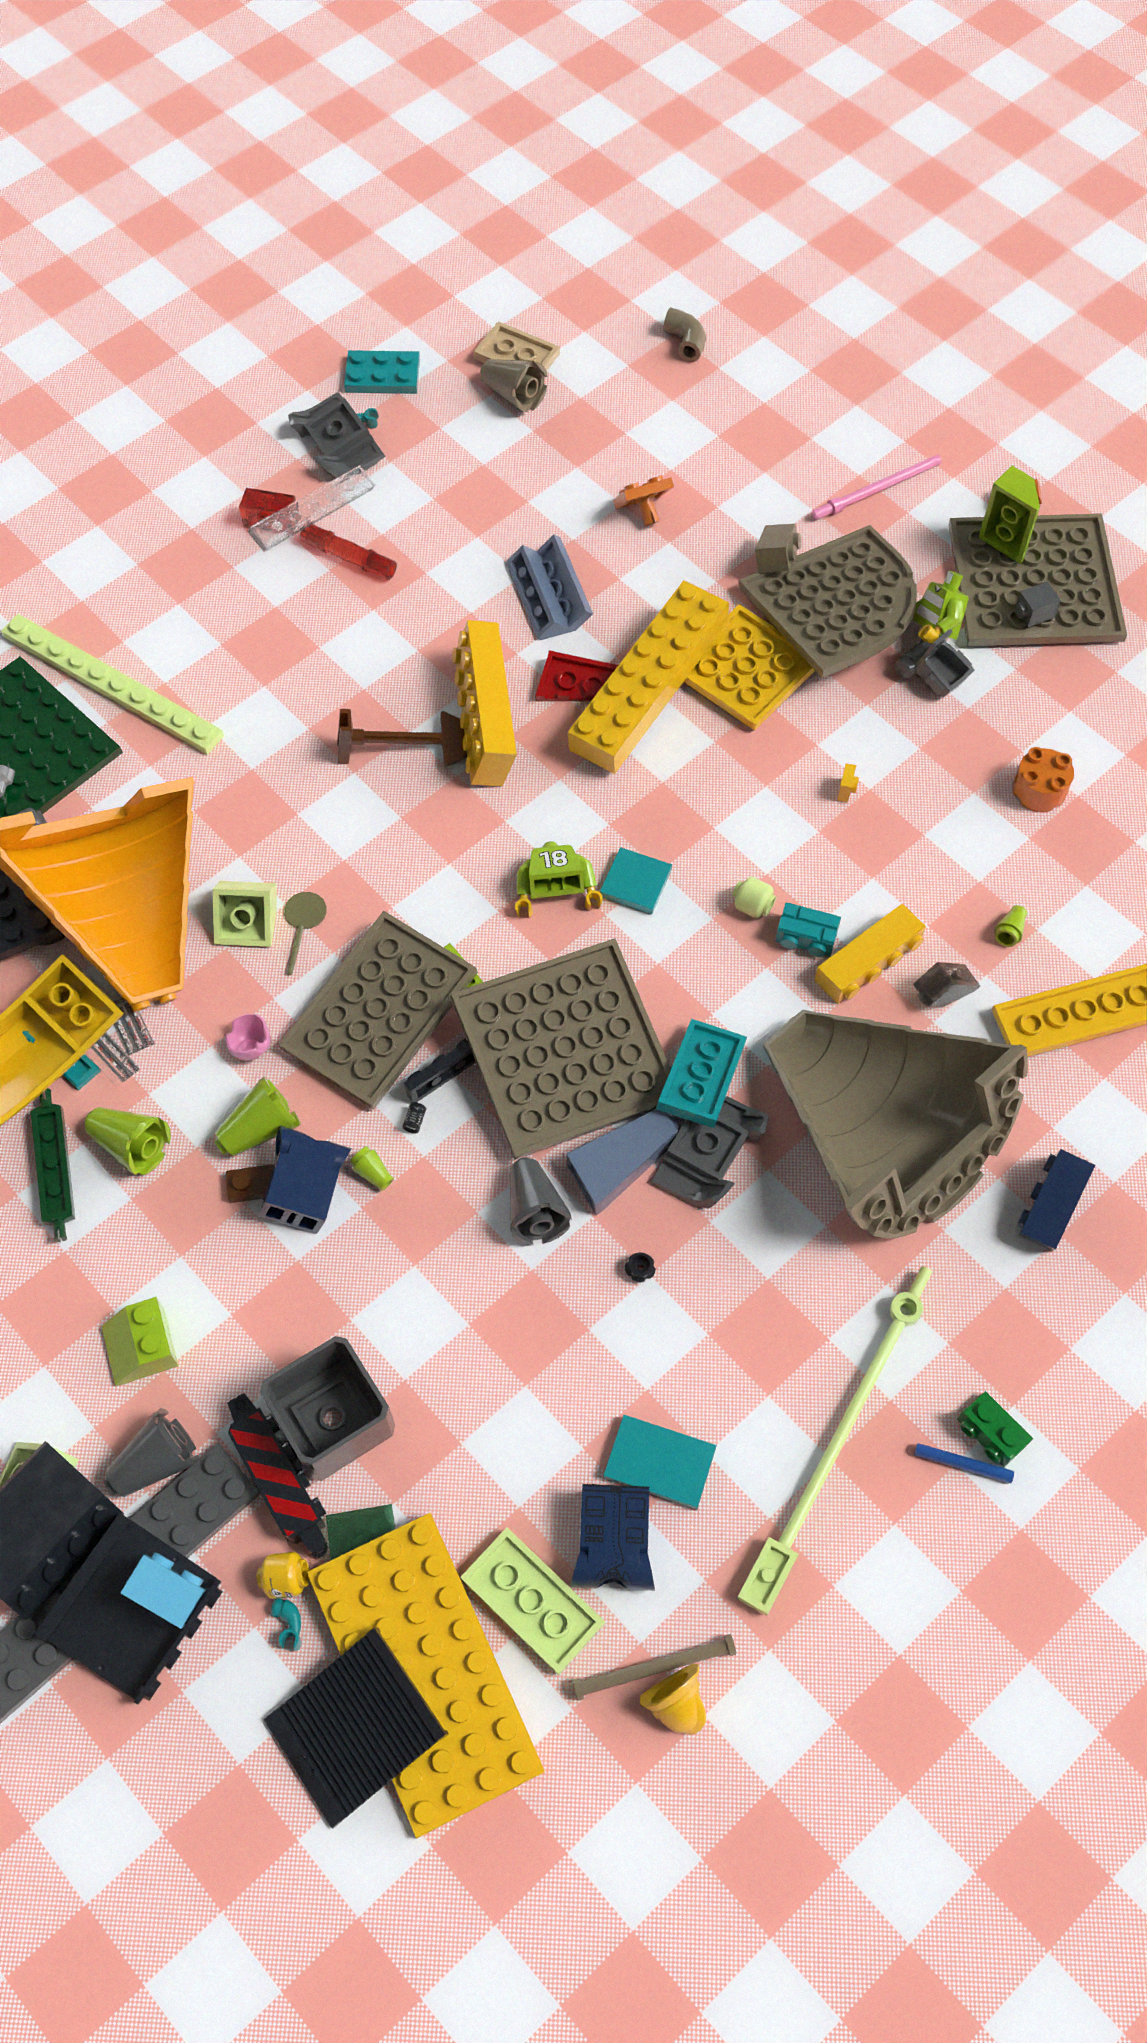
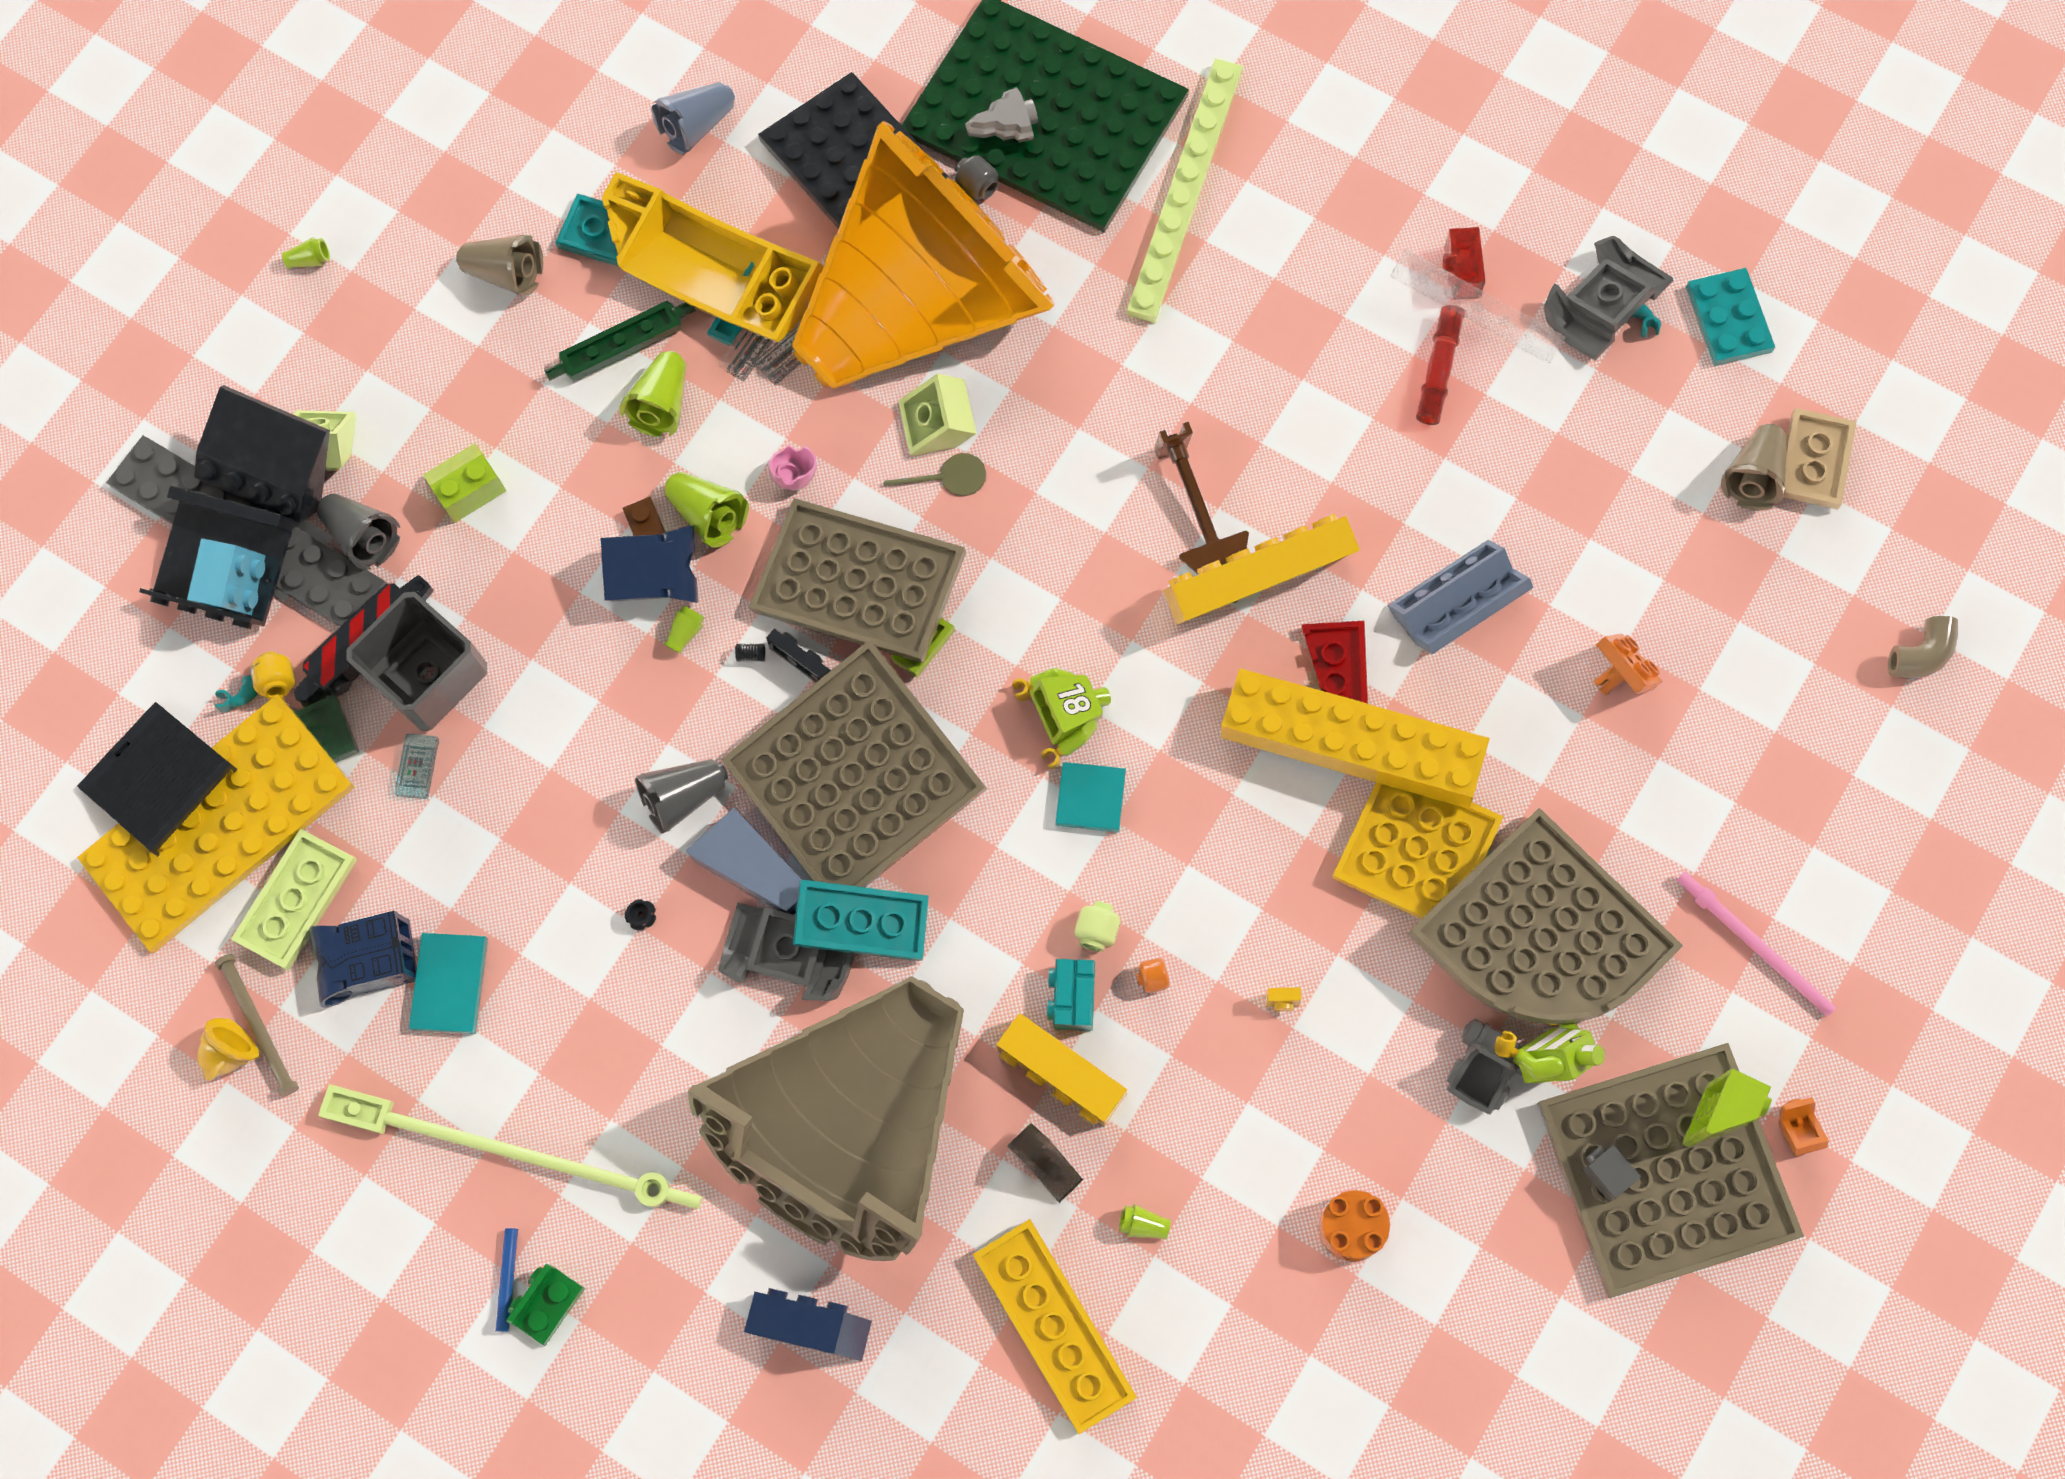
camera: 80 degrees right, 10 degrees up
dark tan brick [755,523,801,573] -> none
none -> clear light blue tile [394,733,439,800]
none -> orange piece [1135,958,1170,993]

